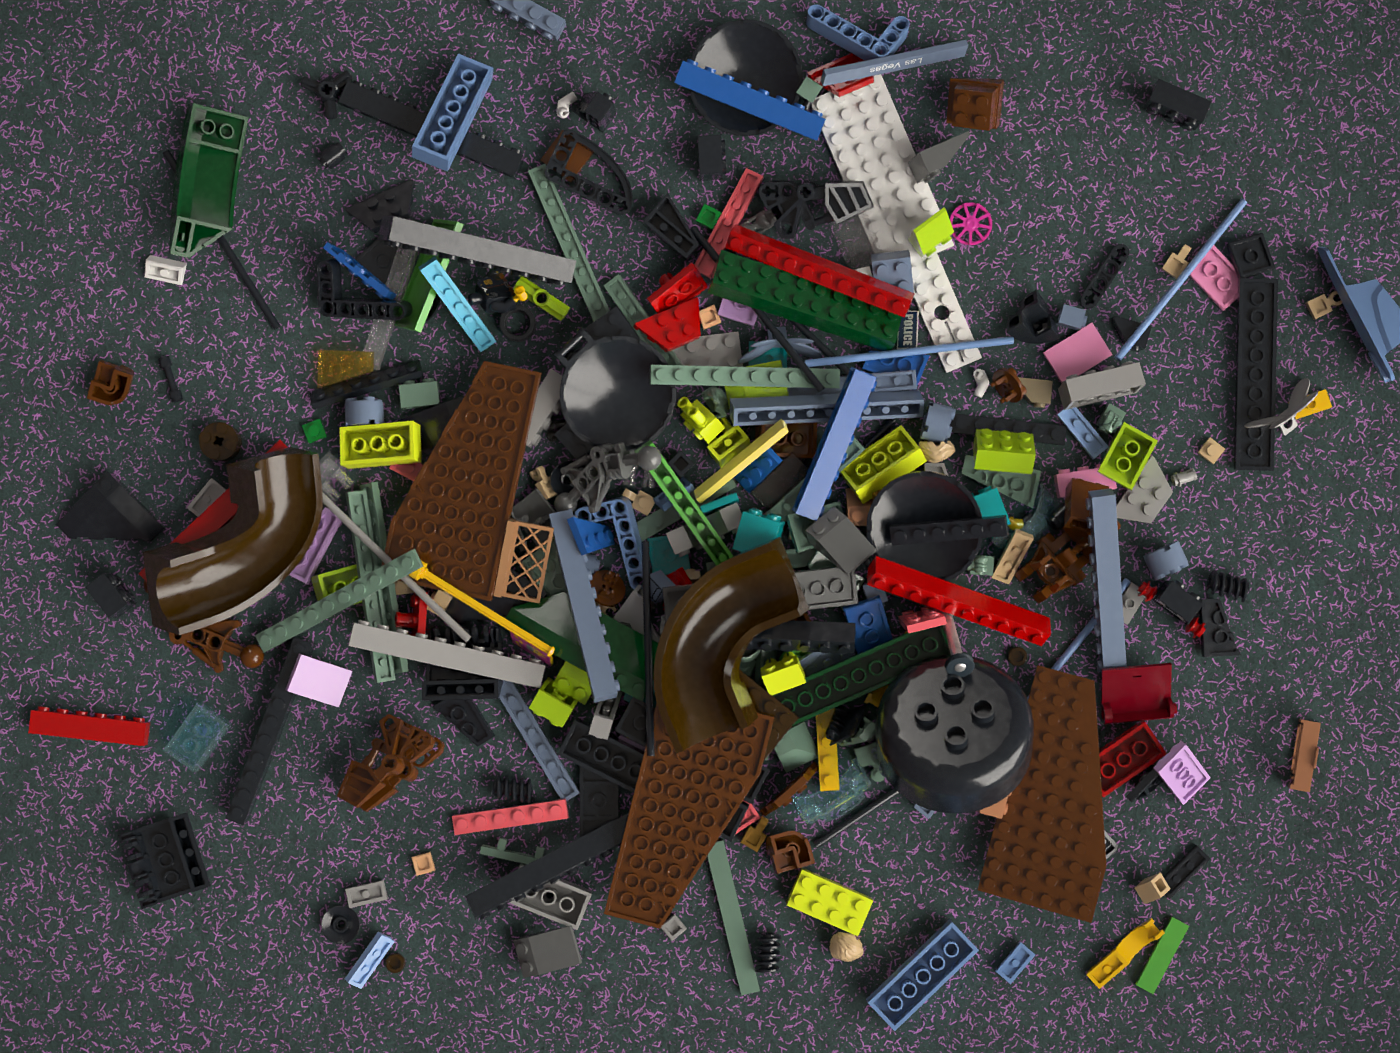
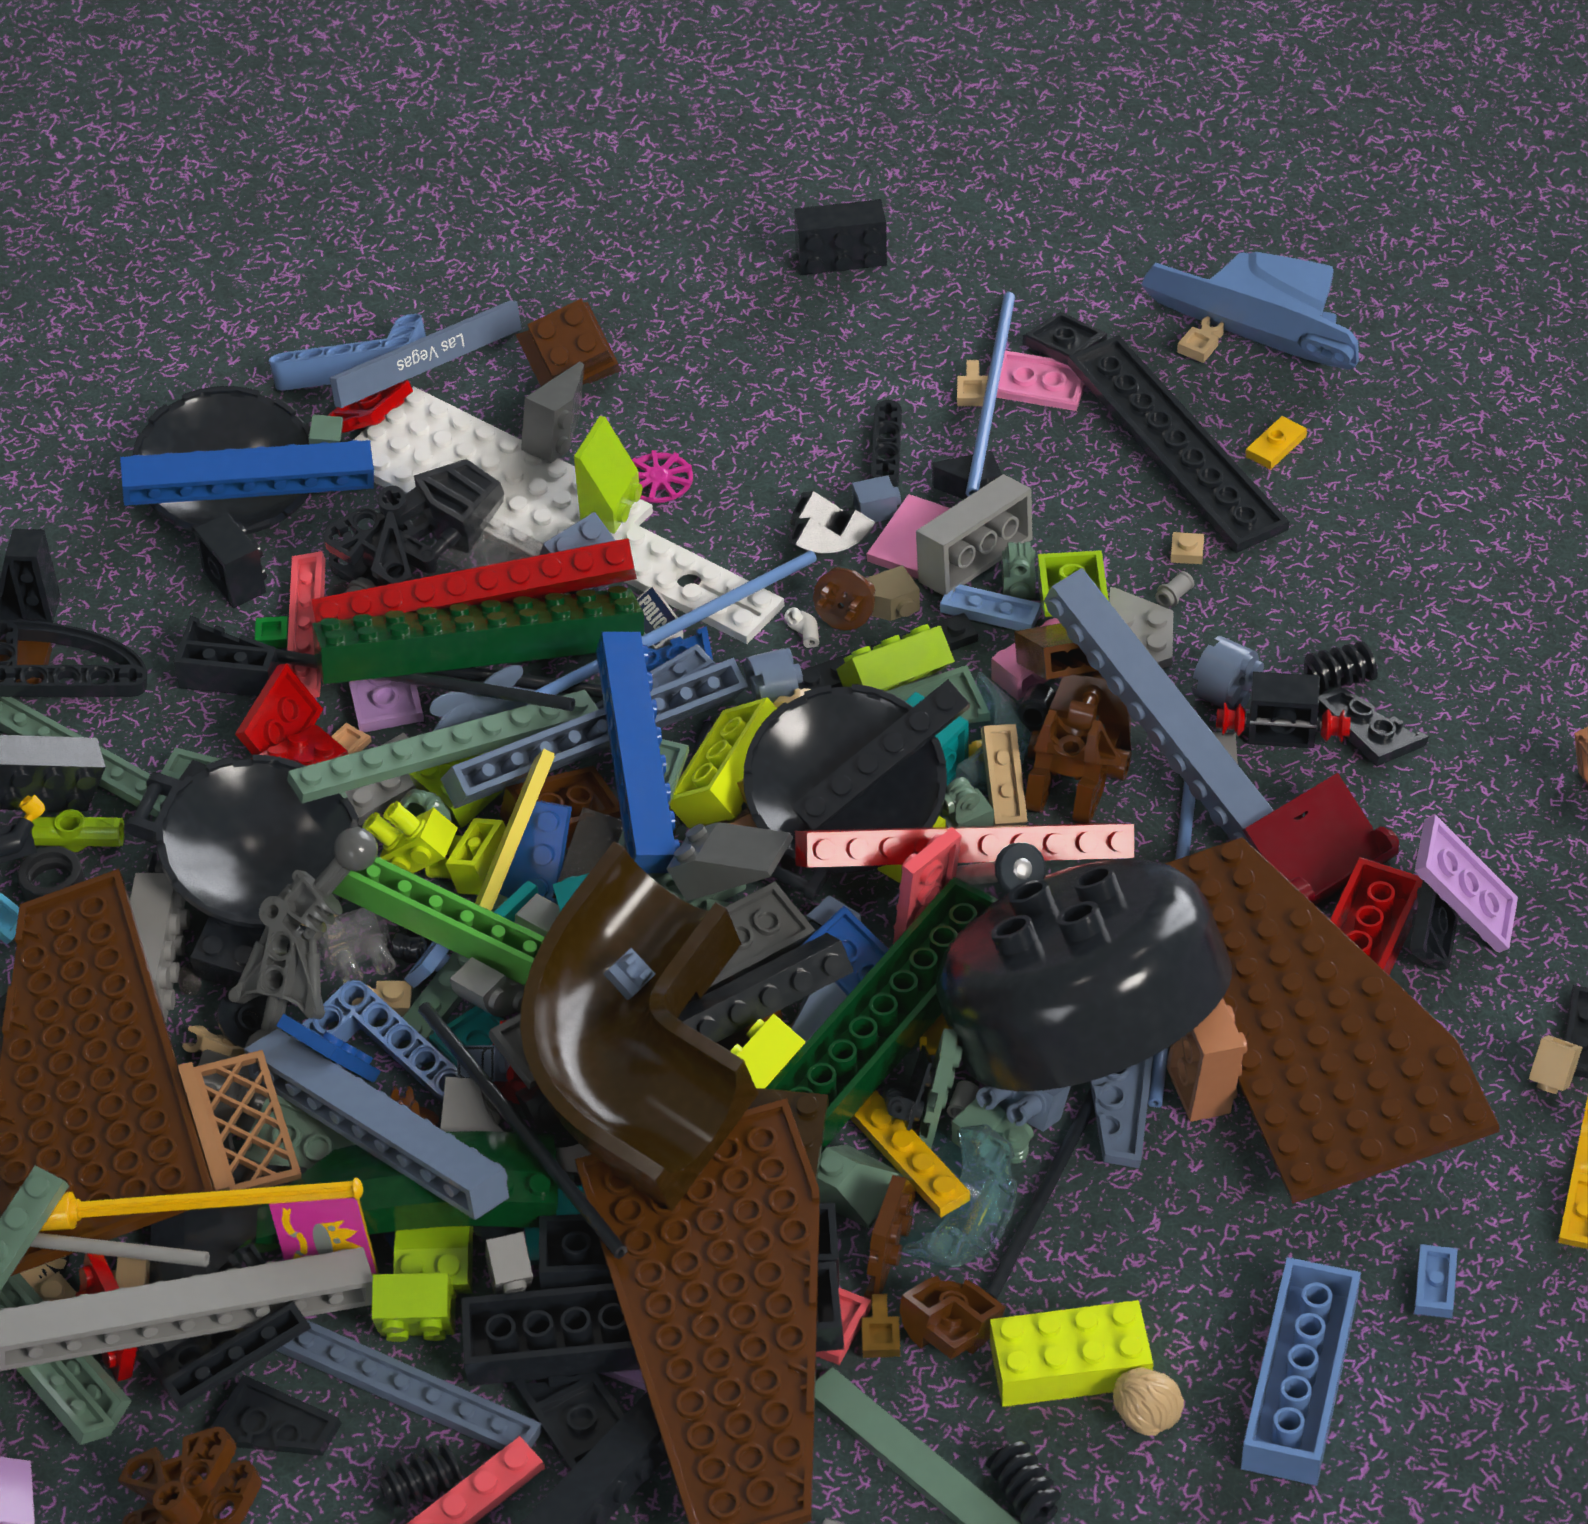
camera: 30 degrees left, 40 degrees down
light grey piece [1244,378,1318,435] -> none
none -> sand blue tile [603,948,655,1000]

